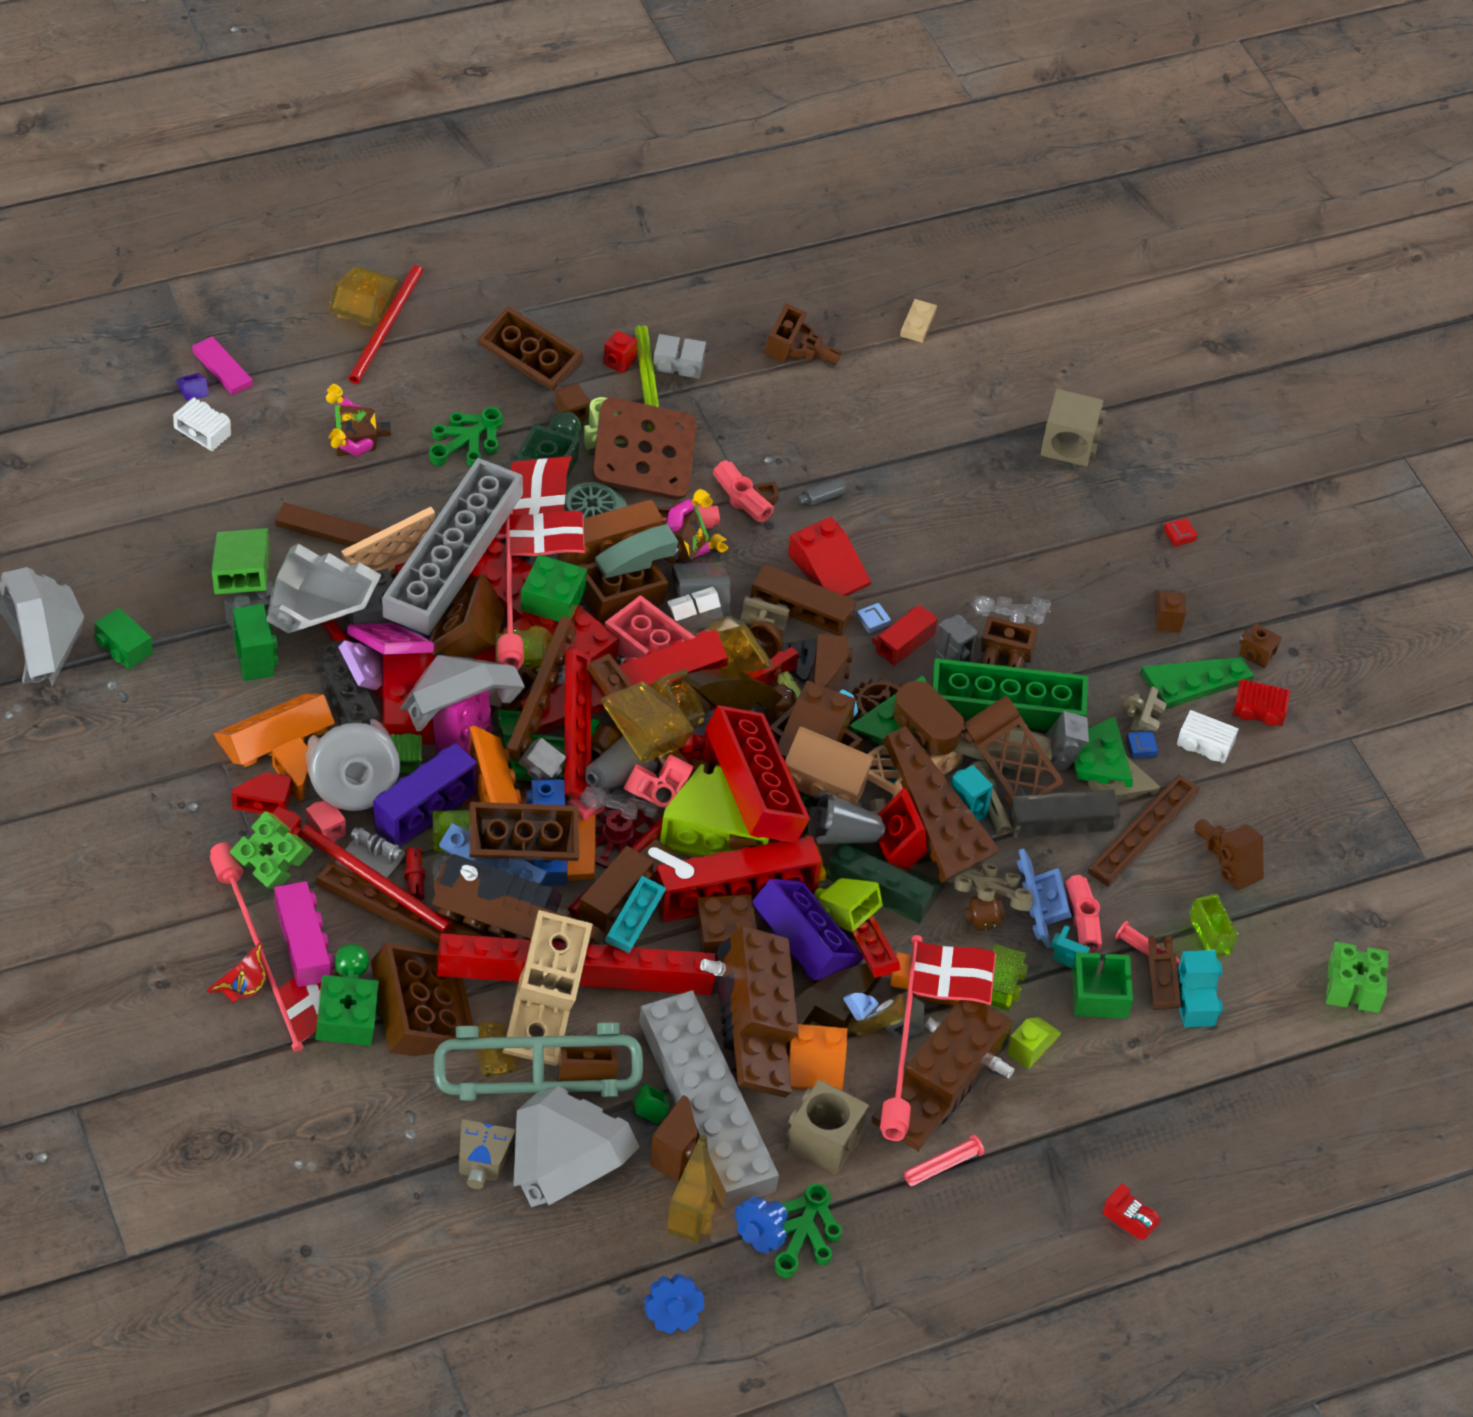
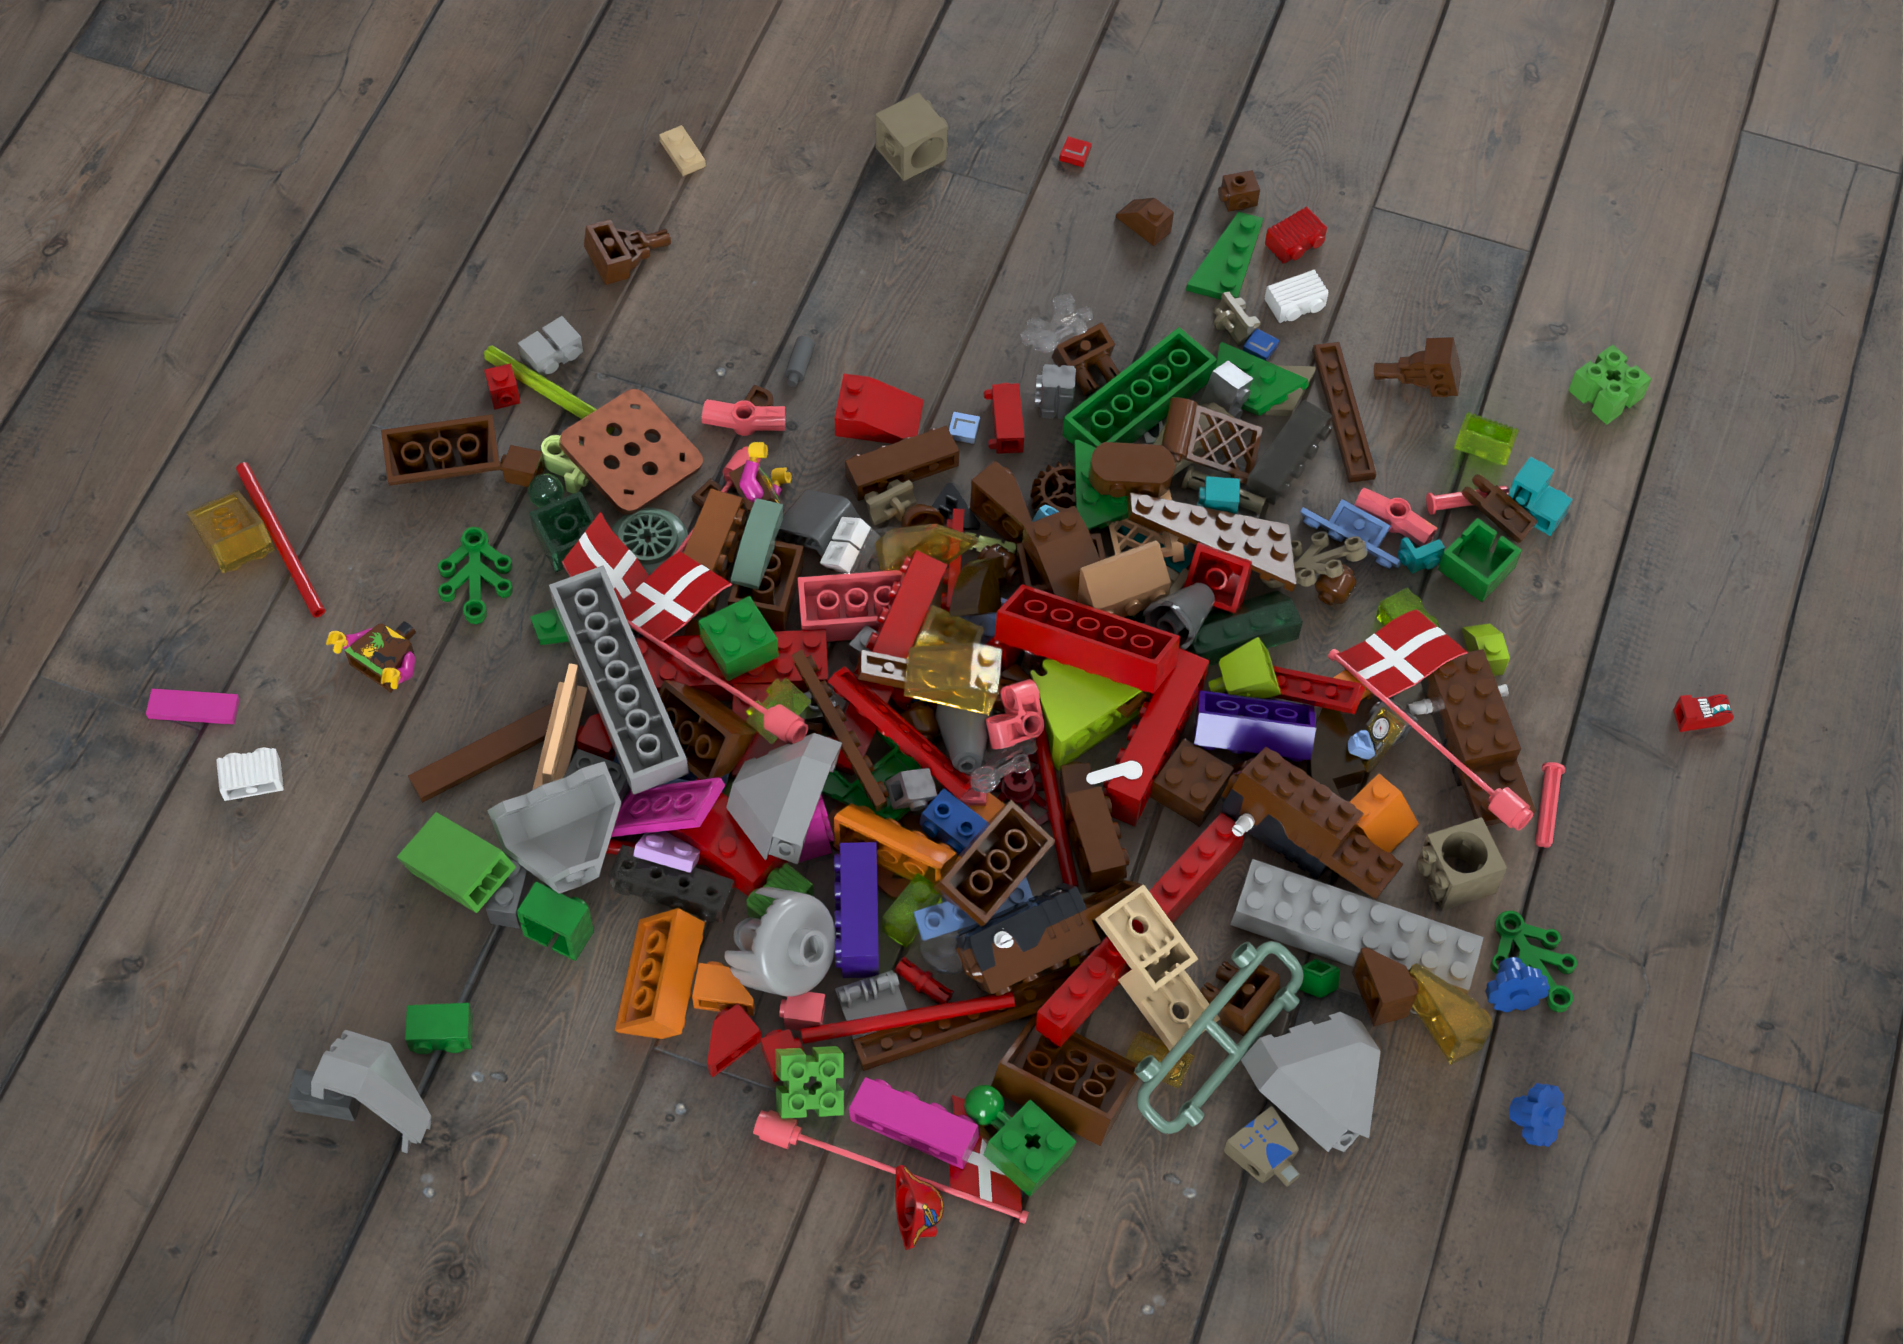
camera: 45 degrees left, 10 degrees up
dark purple slope [176,373,209,401] -> none
teal plate [605,876,666,954] -> none

